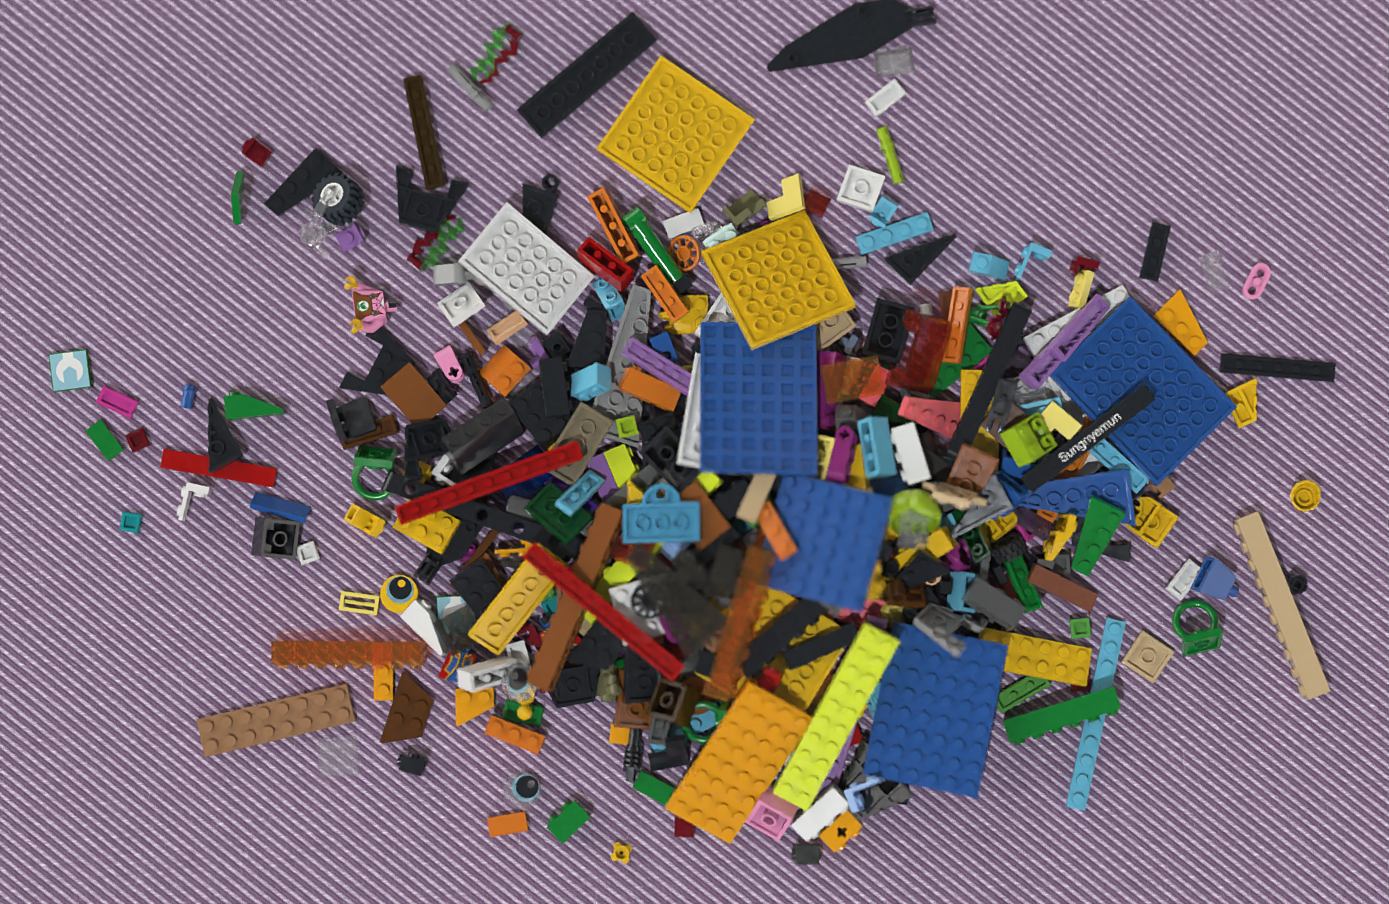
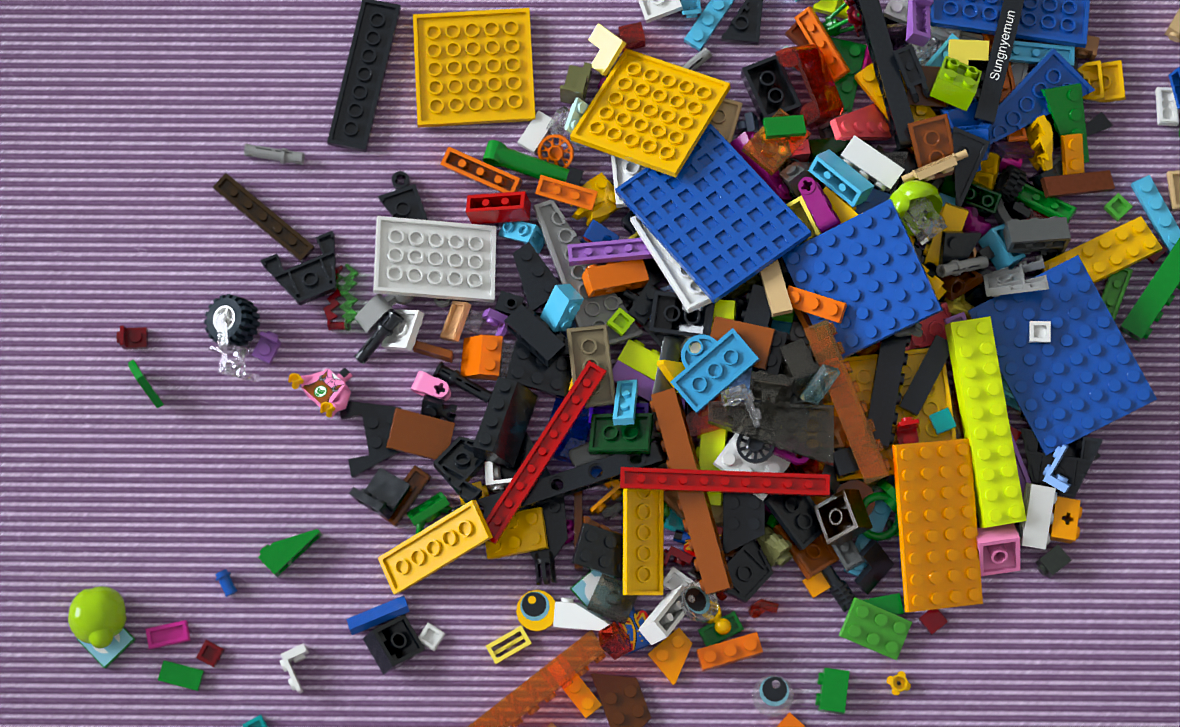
camera: 35 degrees left, 10 degrees down
red tile [160,449,278,488] -> none
black wing [207,398,243,474] -> none
black wing [264,148,344,217] -> none
yellow brick [343,503,386,538] -> none
piece [470,23,523,84] -> none
black tile [583,298,603,310] -> none
none -> lime piece [68,586,127,649]
none -> black pin [354,309,404,364]
none -> yellow plate [378,500,493,595]
none -> clear red brick [598,622,632,660]
none -> clear bracket [721,383,762,428]
none -> clear red arm [748,599,779,618]
none -> green tile [763,115,807,139]
none -> clear light blue tile [800,364,841,405]
none -> bright green plate [839,597,912,661]
none -> teal tile [929,408,956,435]
none -> light grey pin [936,256,989,278]
none -> white tile [1029,321,1051,343]
none -> light orange plate [1061,133,1085,175]

